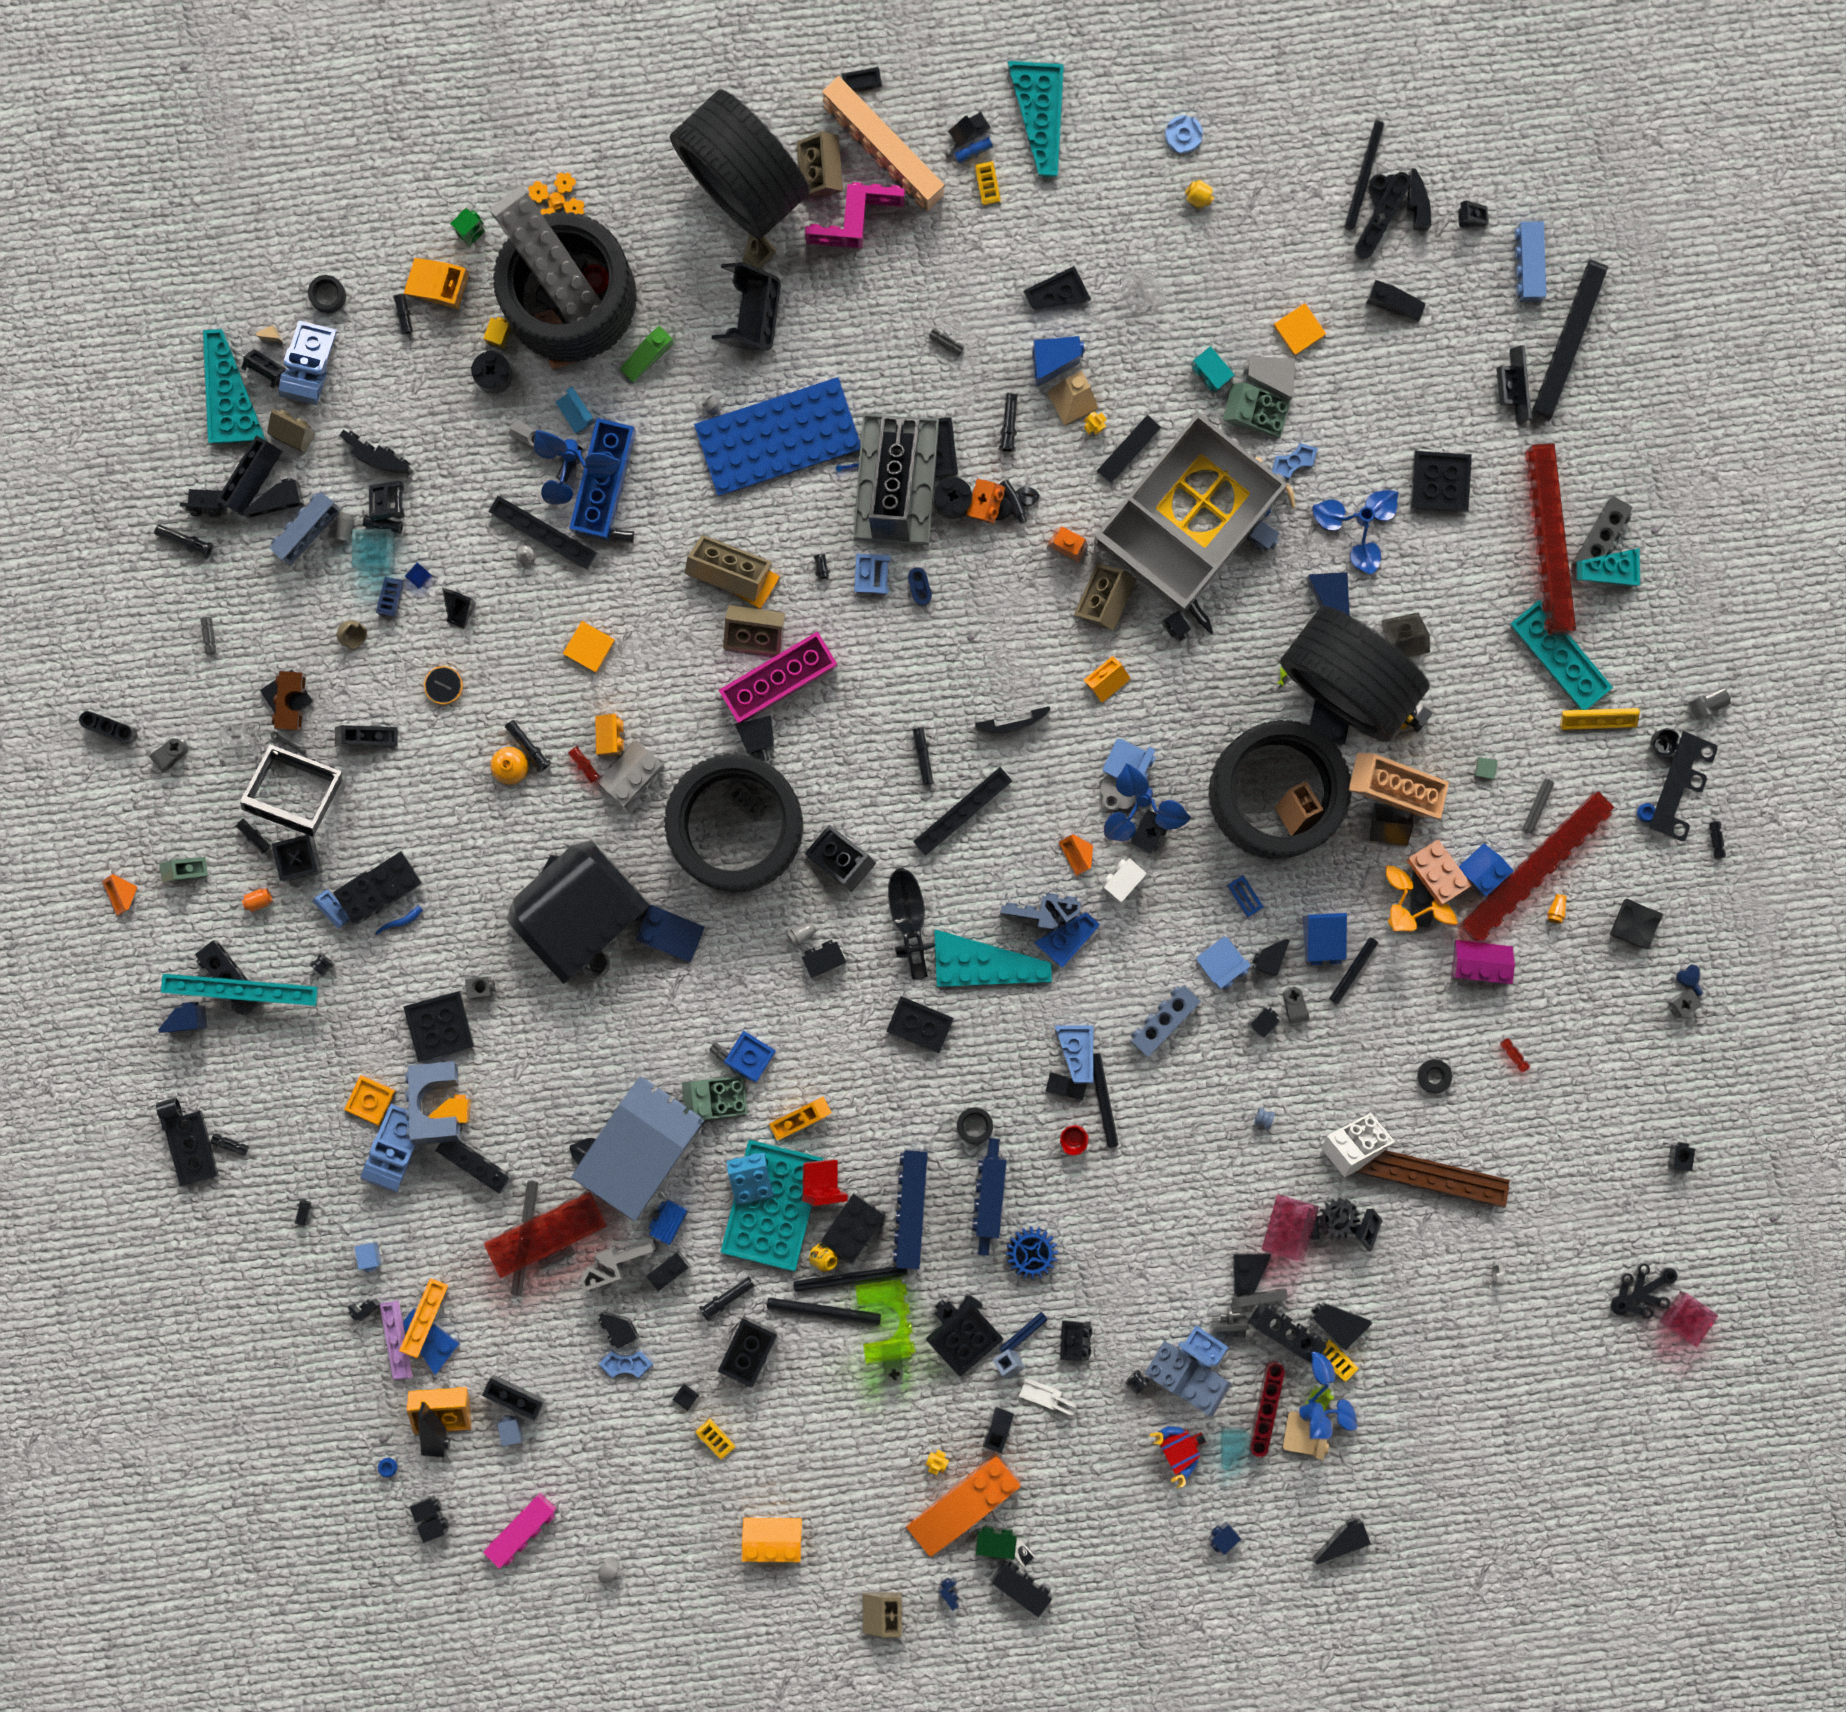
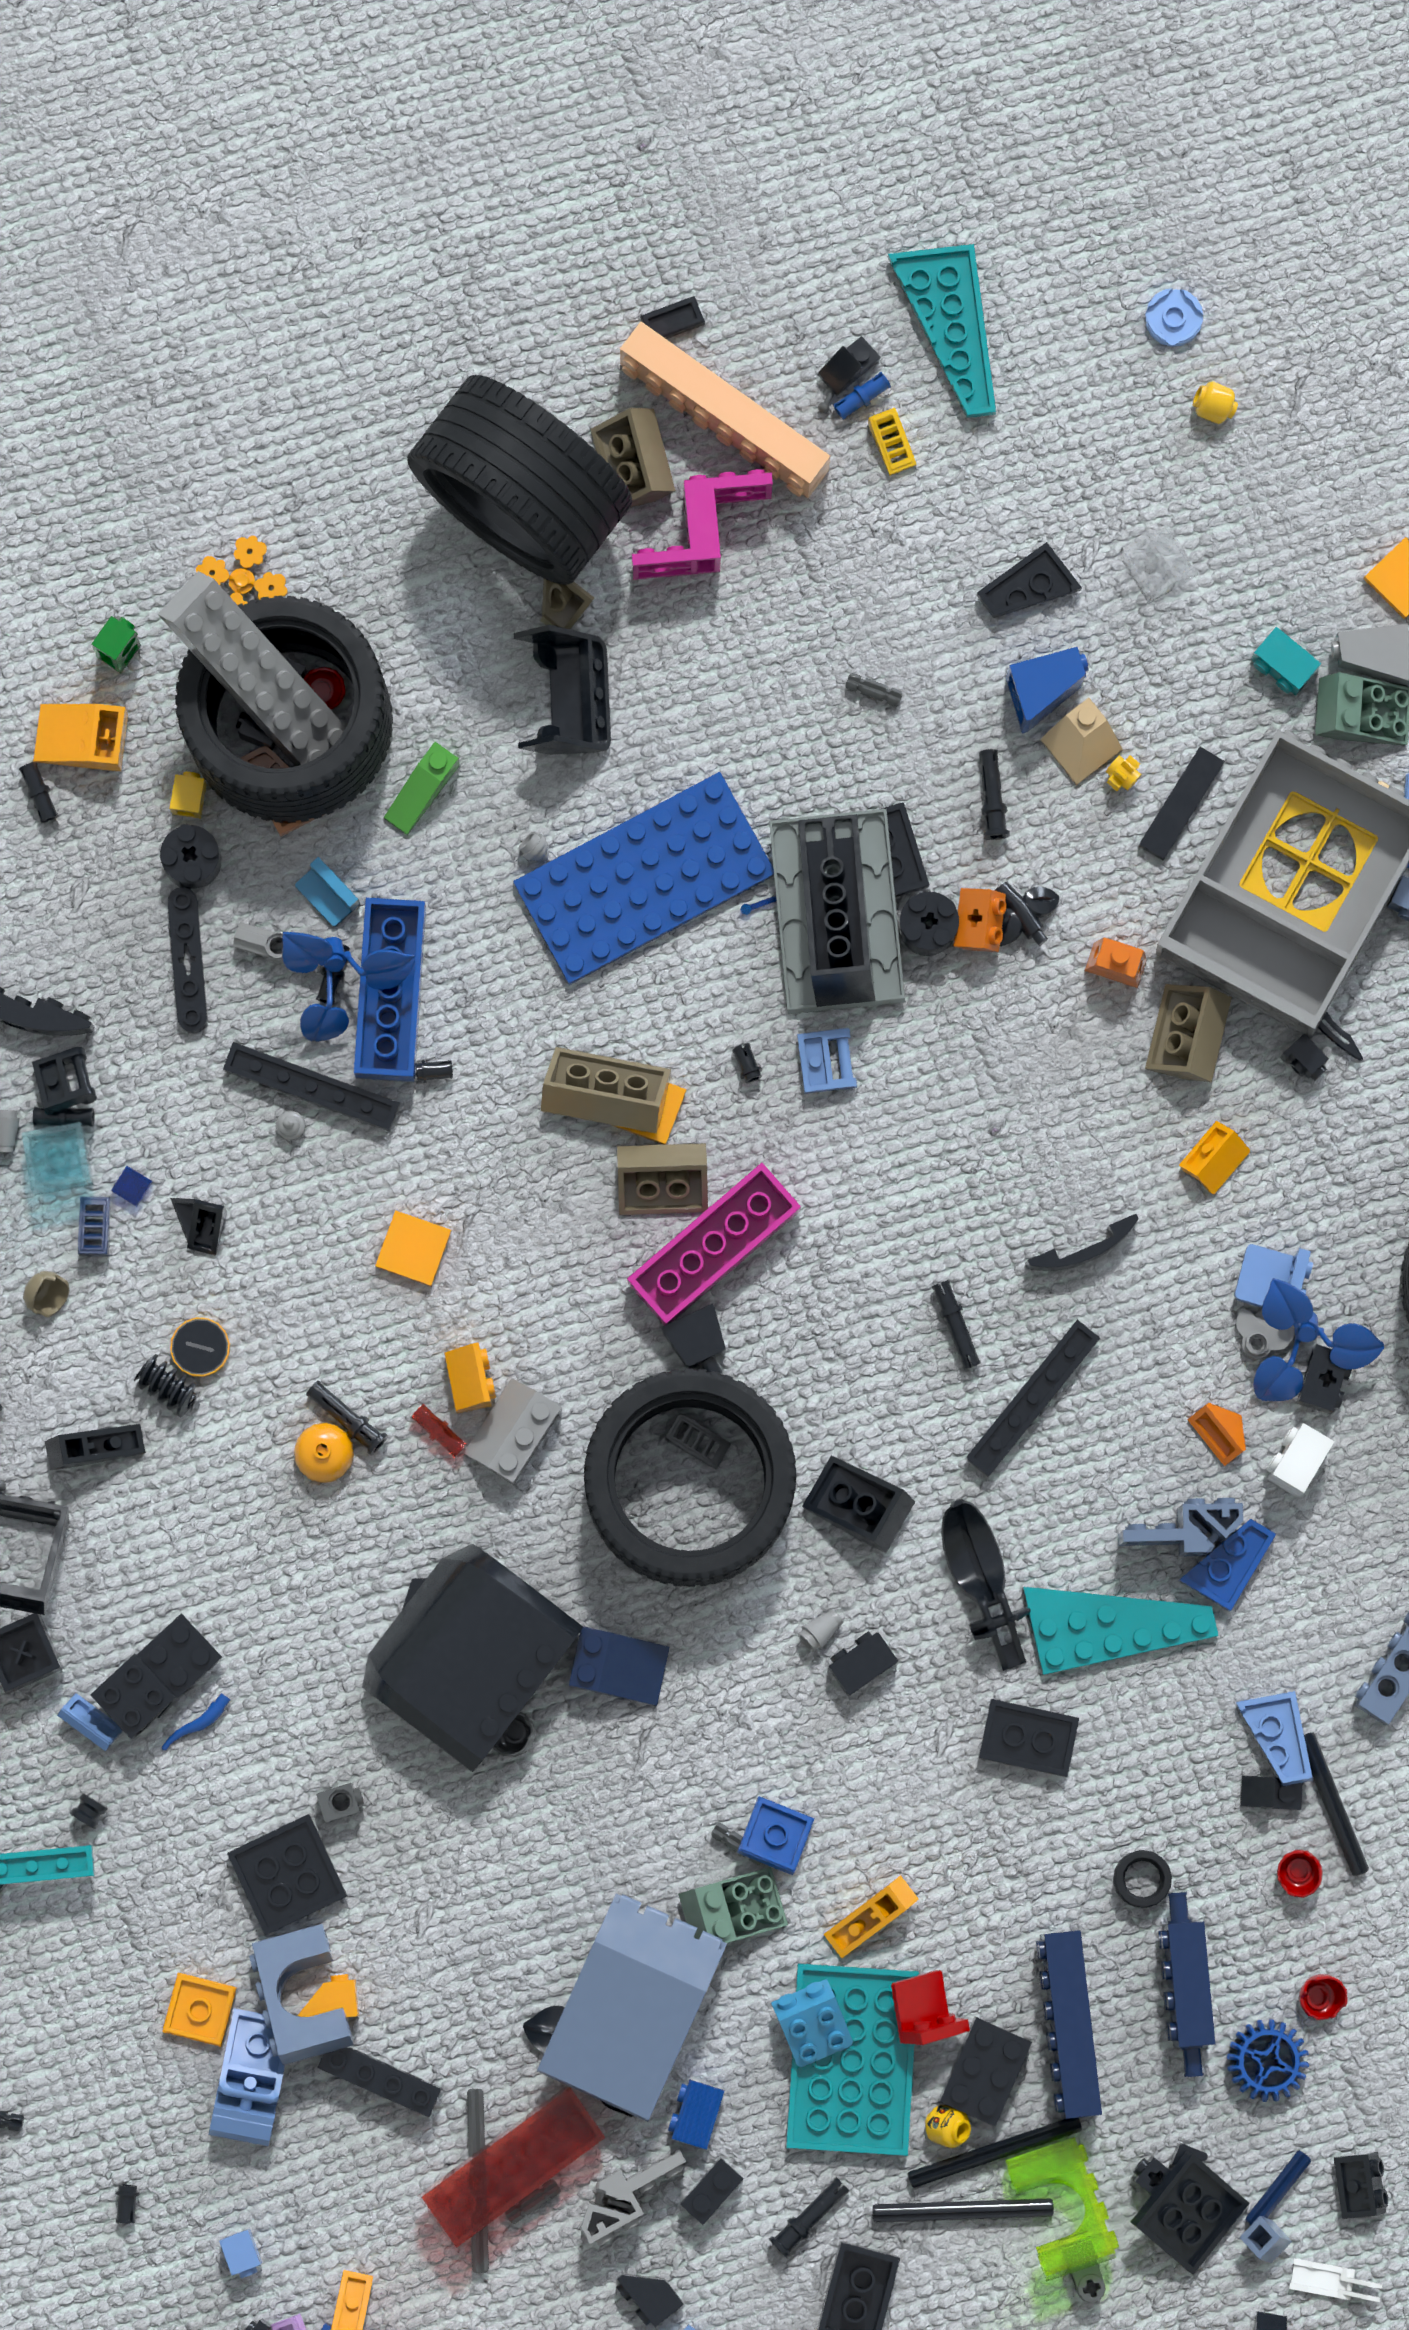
camera: 10 degrees left, 5 degrees down
dark blue plate [908,567,932,606] -> none
none -> black piece [134,1354,200,1417]
none -> black piece [168,887,208,1034]
none -> red hair [1298,1974,1348,2020]

